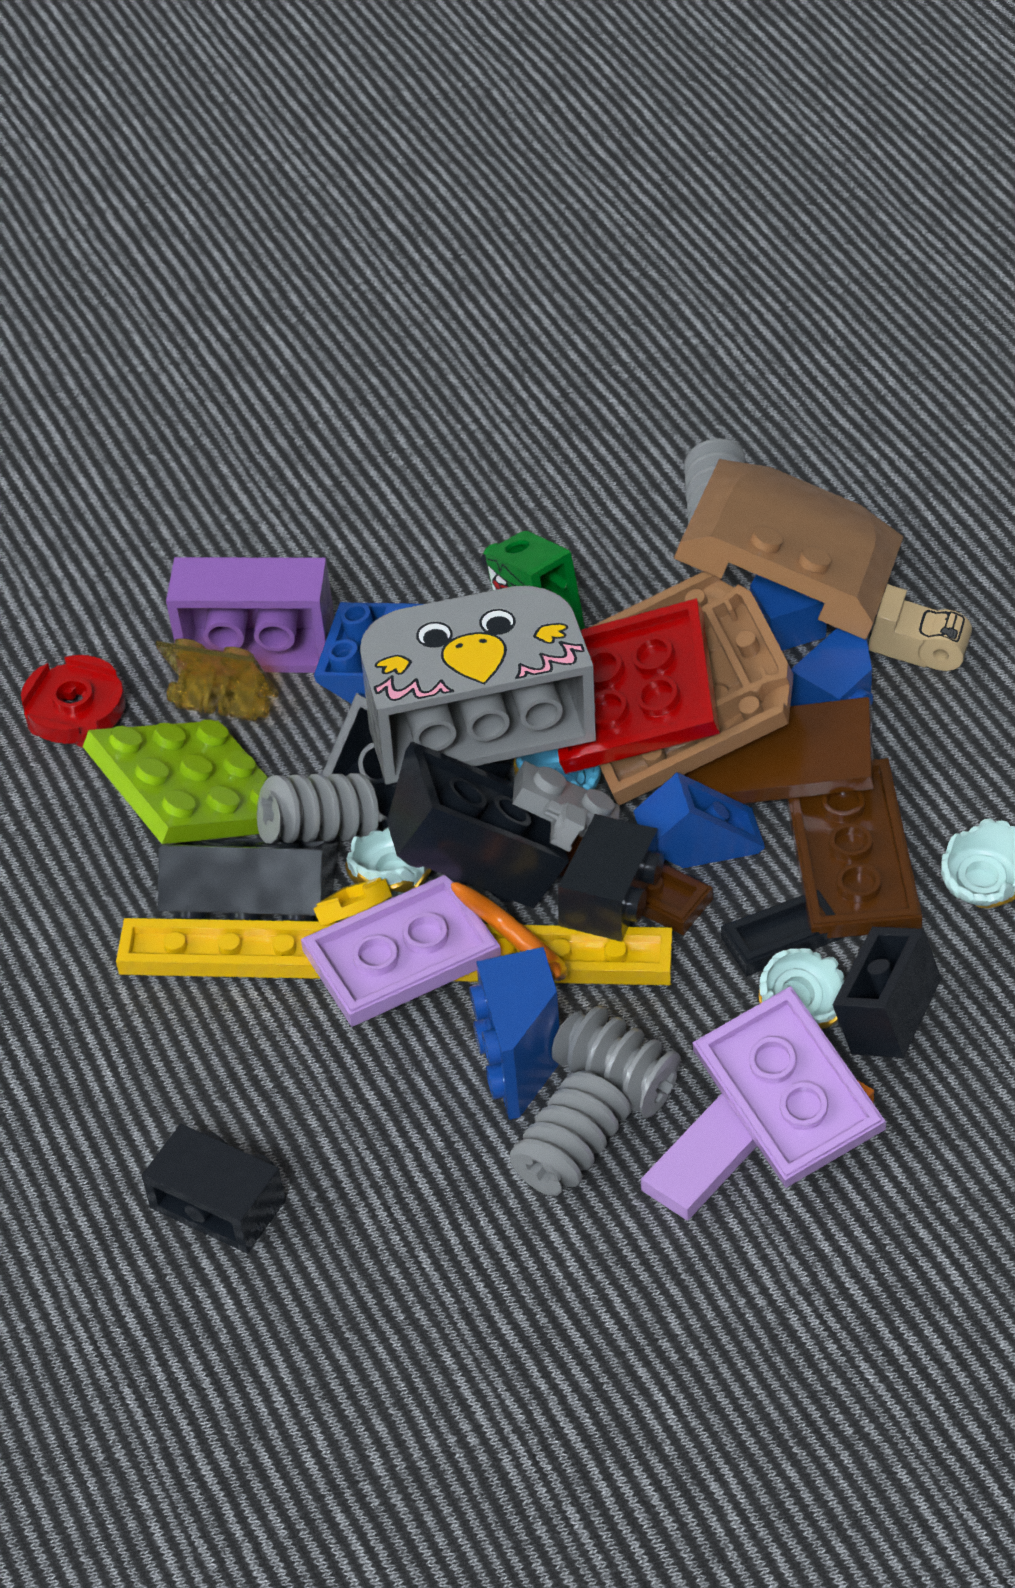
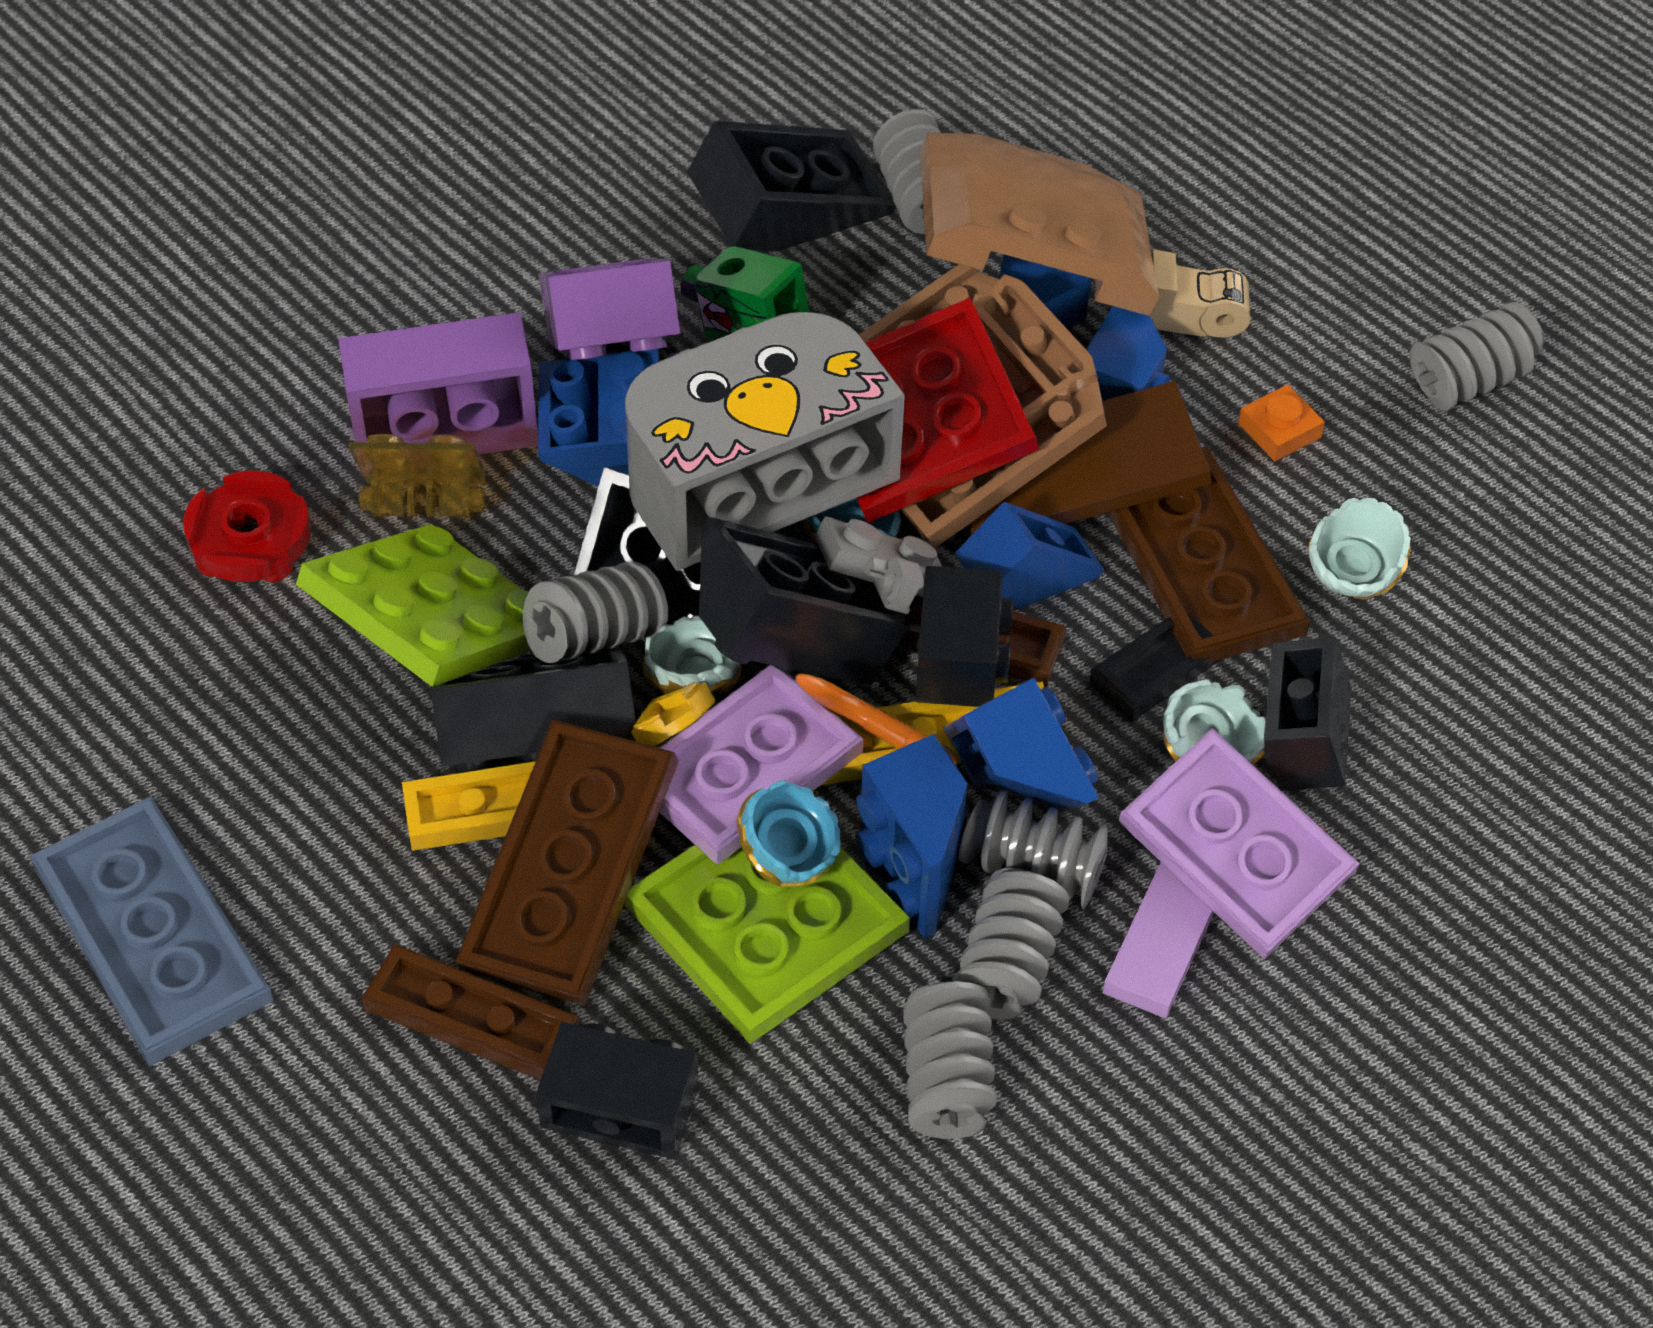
camera: 20 degrees left, 5 degrees up
none -> reddish brown tile [362,944,579,1080]
none -> reddish brown tile [455,720,679,1006]
none -> medium lavender brick [538,258,680,360]
none -> lime plate [625,845,910,1044]
none -> black slope [687,121,896,251]
none -> medium azure hair [736,779,841,887]
none -> light grey piece [903,981,997,1139]
none -> blue slope [943,678,1099,812]
none -> orange plate [1238,384,1325,462]

